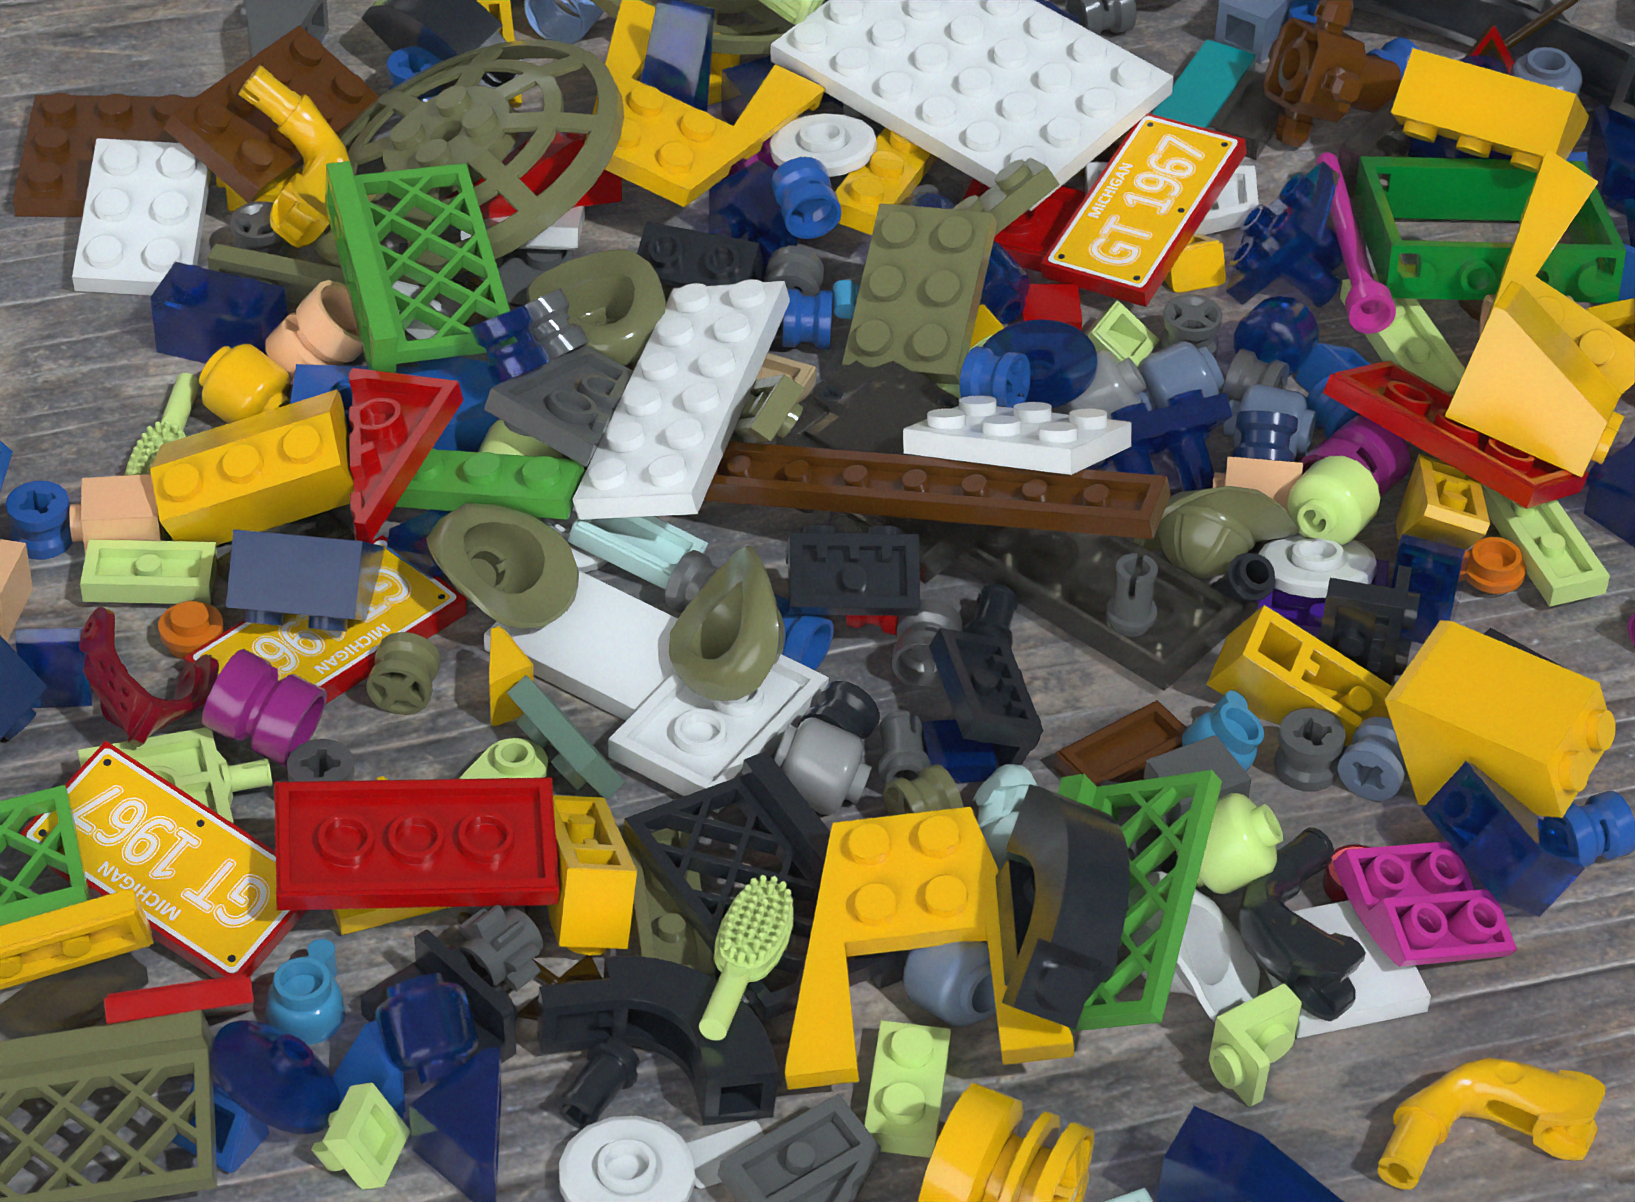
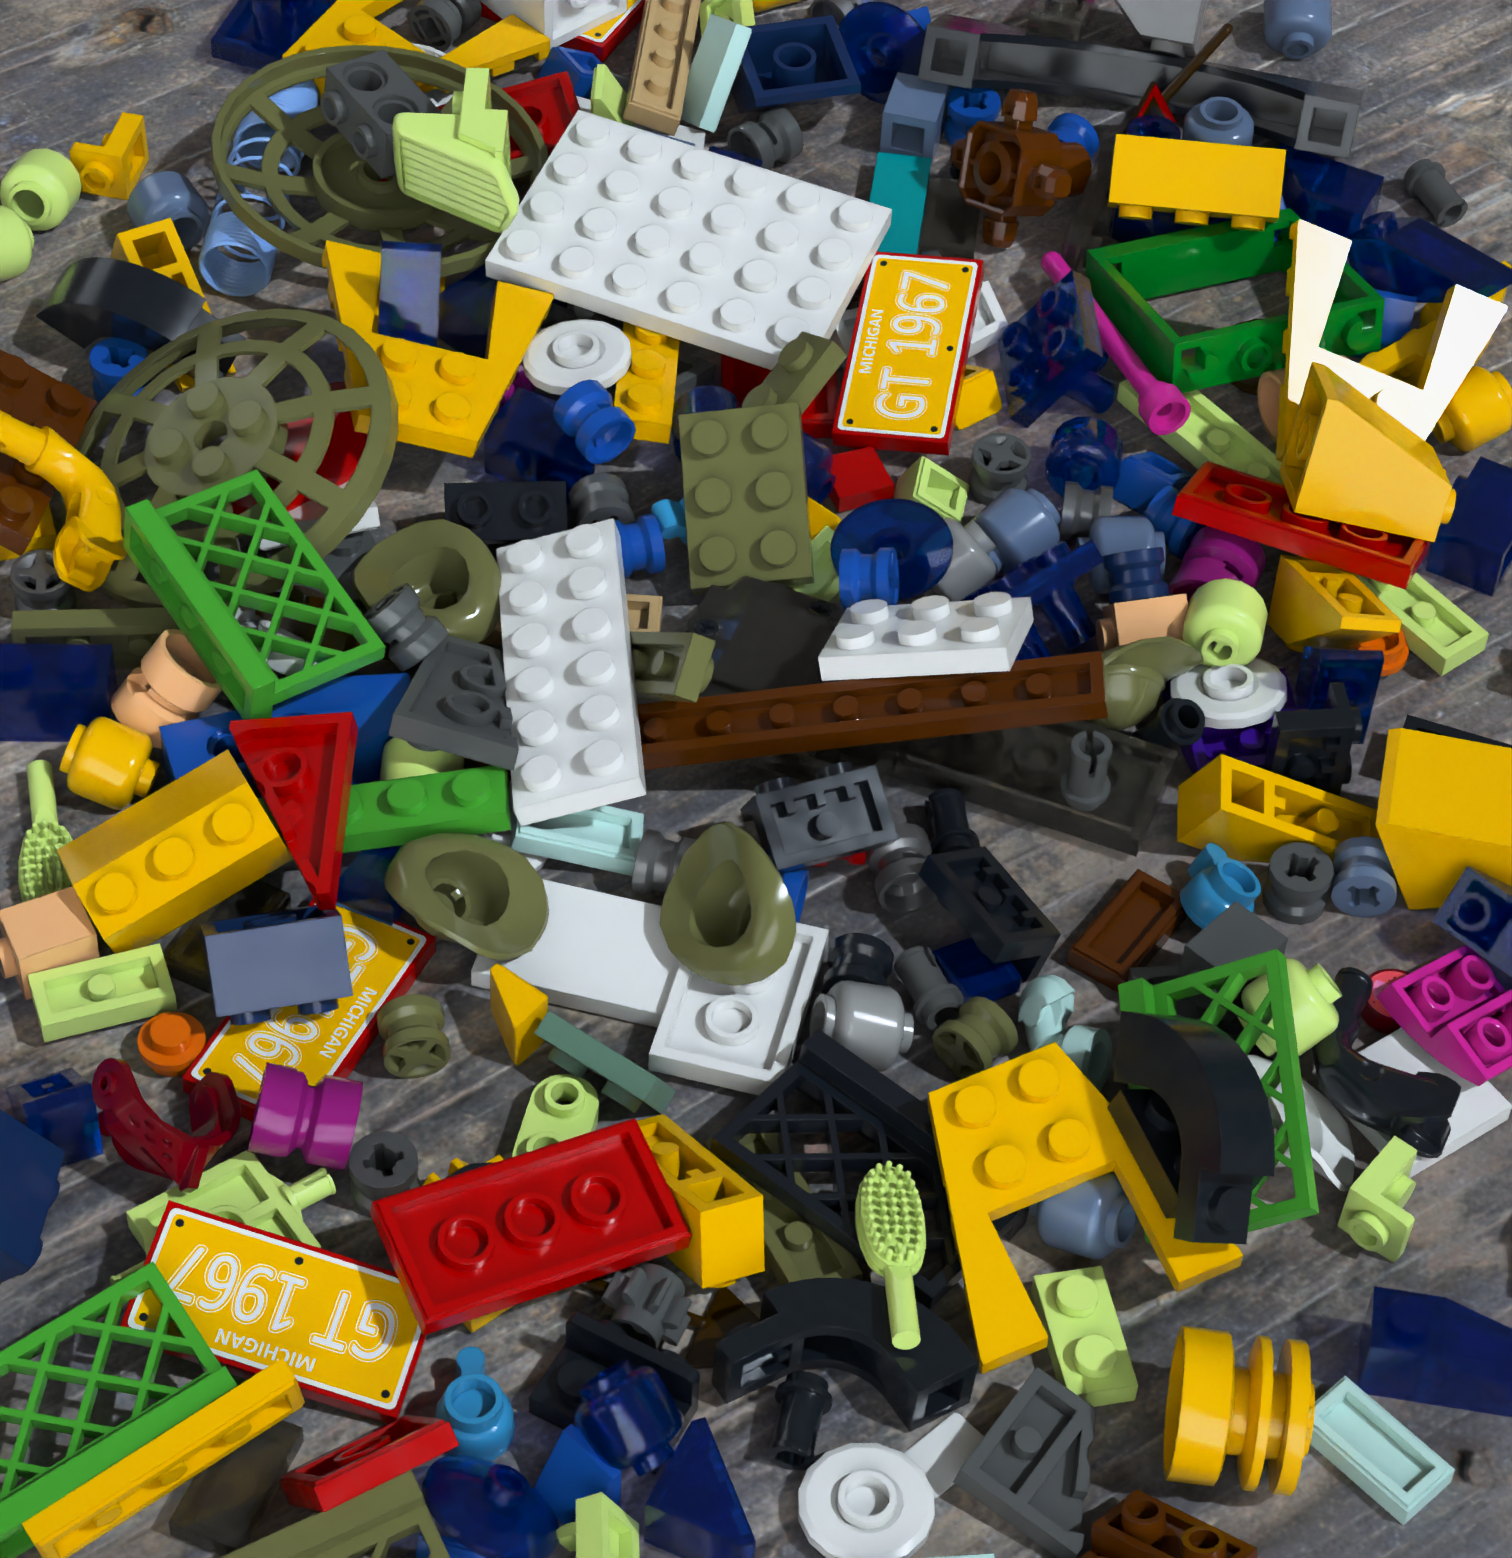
camera: 20 degrees left, 5 degrees up
clear blue wheel [470,304,550,385] -> none

